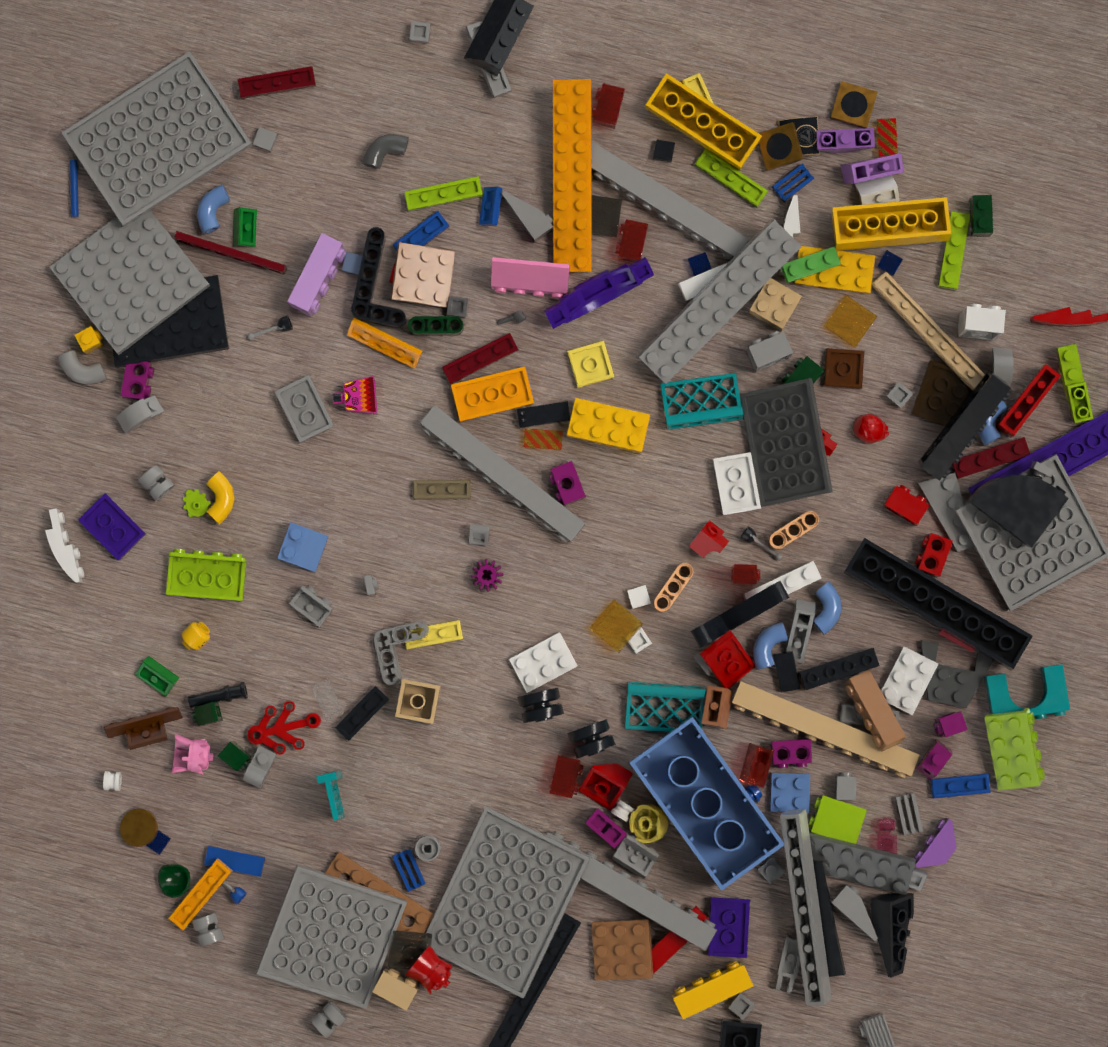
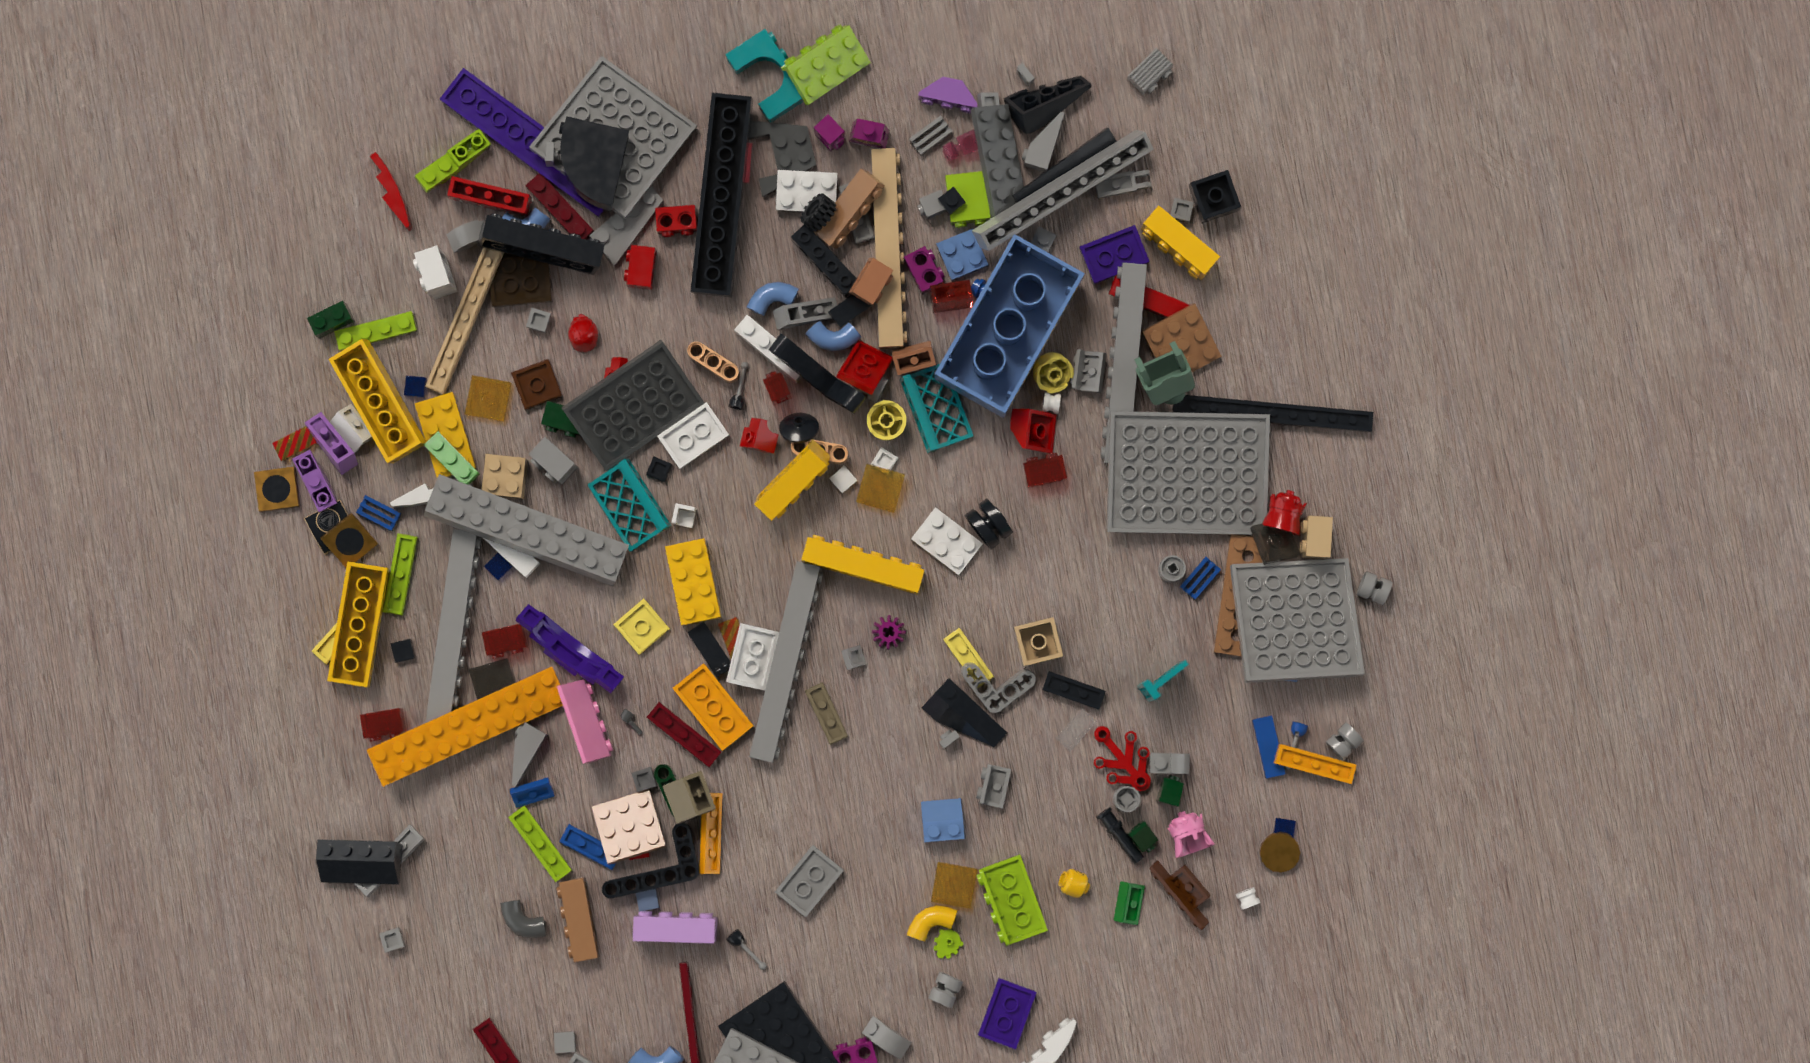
camera: 115 degrees left, 0 degrees up
dark green helmet [158,864,190,898] -> none
green slope [233,207,257,247] -> none
torso [333,376,378,415] -> none
magenta brick [549,461,586,506] -> none
black wheel [567,719,616,759] -> none
magenta brick [585,808,627,849] -> none
blue tile [930,773,991,799] -> none
none -> medium nougat brick [557,877,600,962]
none -> black tile [646,456,672,483]
none -> dark tan slope [663,771,716,824]
none -> white panel [672,503,697,529]
none -> white plate [726,623,779,691]
none -> yellow brick [754,440,830,521]
none -> black dish [779,413,819,443]
none -> black tyre [800,193,837,232]
none -> yellow brick [801,535,924,595]
none -> nougat brick [849,258,893,305]
none -> light yellow cylinder [867,400,906,441]
none -> black wedge [922,678,1008,747]
none -> clear yellow tile [931,862,977,909]
none -> black plate [938,187,966,215]
none -> light grey tile [1016,63,1035,86]
none -> light grey wheel [1113,786,1141,812]
none -> sand green piece [1134,341,1195,405]

